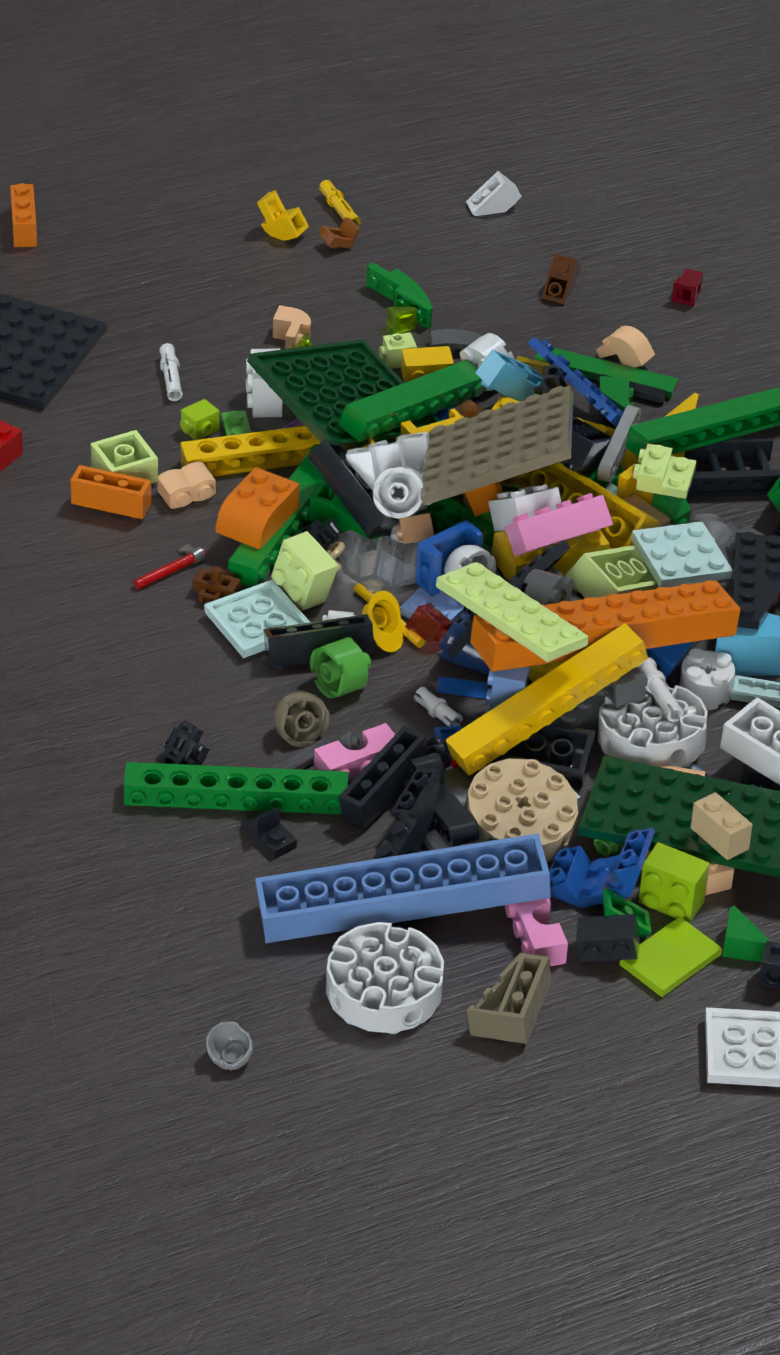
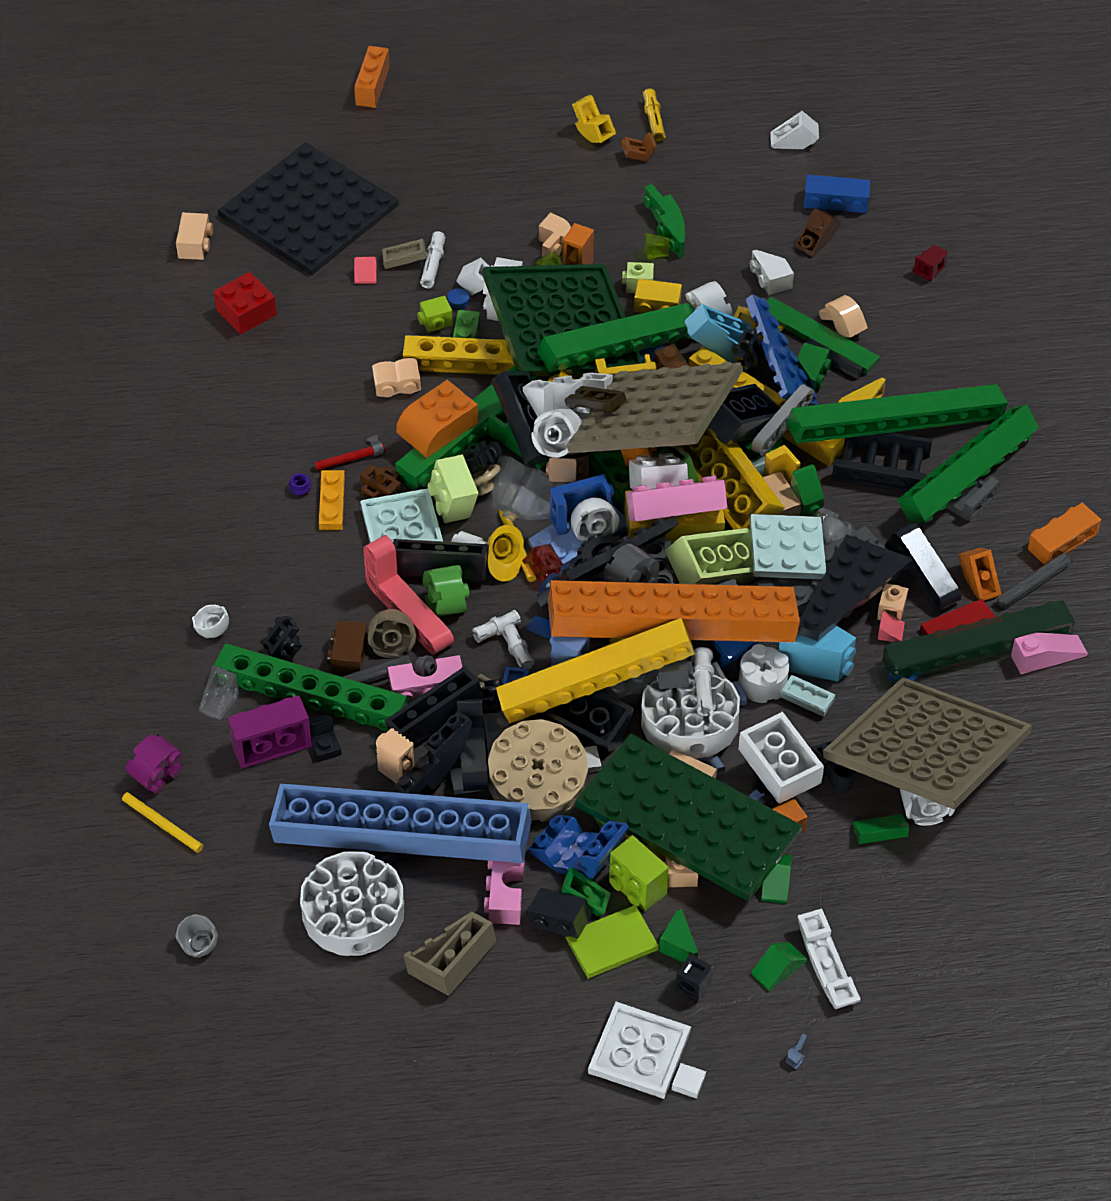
camera: 20 degrees right, 10 degrees up
orange brick [70,465,151,519] -> none
yellowish green brick [91,430,158,484] -> none
dark grey slope [429,329,480,355] -> none
yellowish green plate [436,562,589,662] -> none
yellowish green plate [633,444,696,499] -> none
tan brick [691,792,752,860] -> none
none -> yellow bar [122,792,203,853]
none -> magenta brick [126,733,183,794]
none -> white hair [192,605,229,638]
none -> clear slope [198,665,239,720]
none -> magenta brick [228,696,312,769]
none -> dark purple plate [288,473,312,495]
none -> light orange plate [319,470,345,530]
none -> reddish brown brick [327,621,368,675]
none -> coral slope [354,257,377,284]
none -> coral beam [364,535,454,655]
none -> light nougat brick [376,728,414,783]
none -> dark tan plate [382,239,427,269]
none -> blue tile [447,288,469,310]
none -> white brick [456,258,490,295]
none -> white pin [472,610,521,643]
none -> orange brick [563,223,594,265]
none -> dark brown plate [565,386,627,412]
none -> white slope [749,250,794,295]
none -> blue brick [803,175,870,213]

